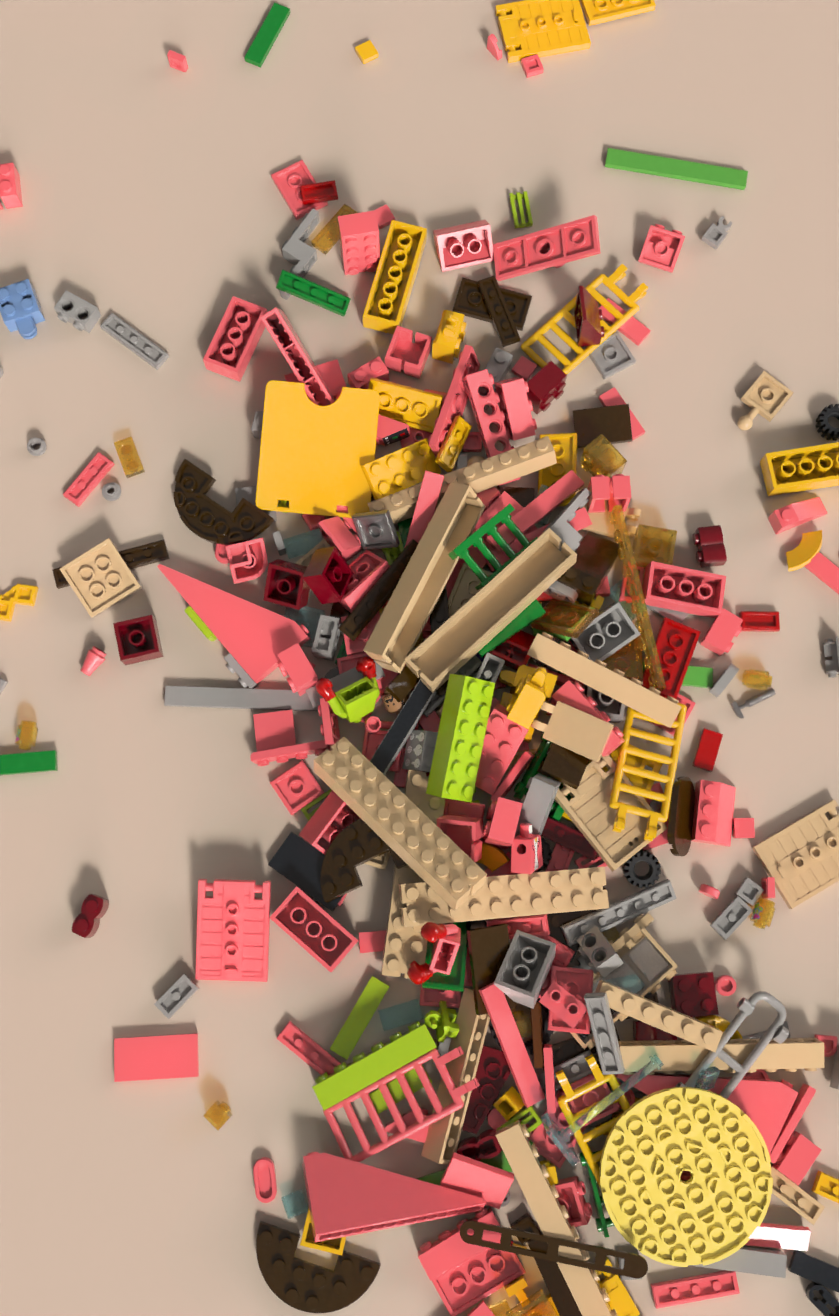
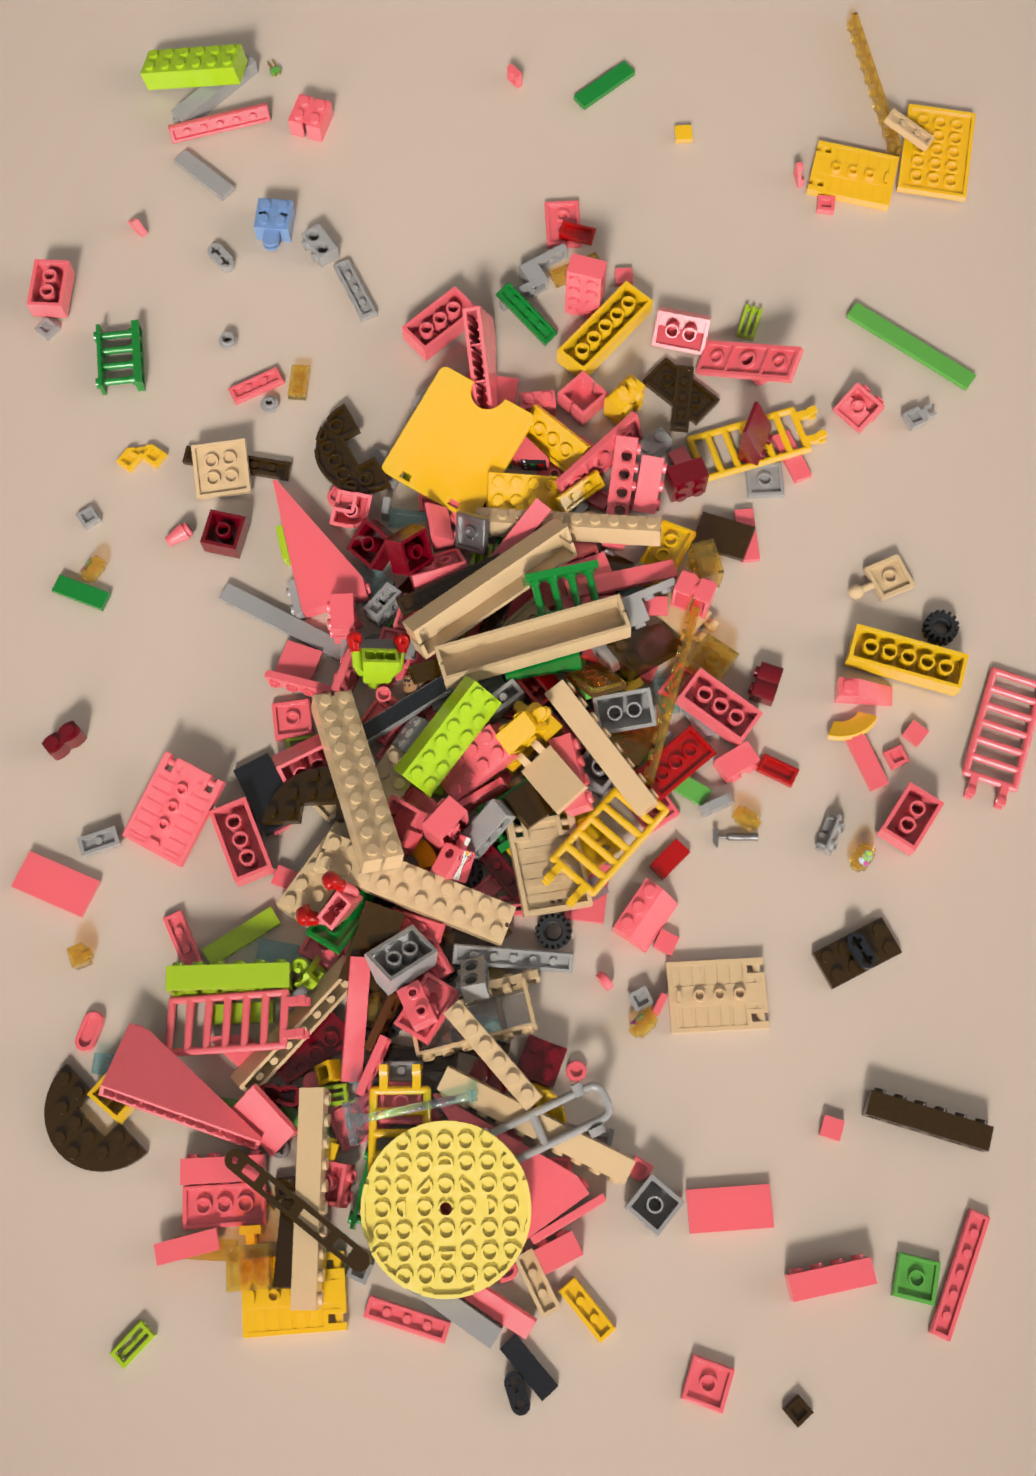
camera: 30 degrees right, 5 degrees down
light grey tile [584,992,625,1075] -> none
dark brown tile [667,777,695,856] -> none
clear light blue tile [694,1066,720,1090] -> none
light grey plate [710,896,753,940] -> none

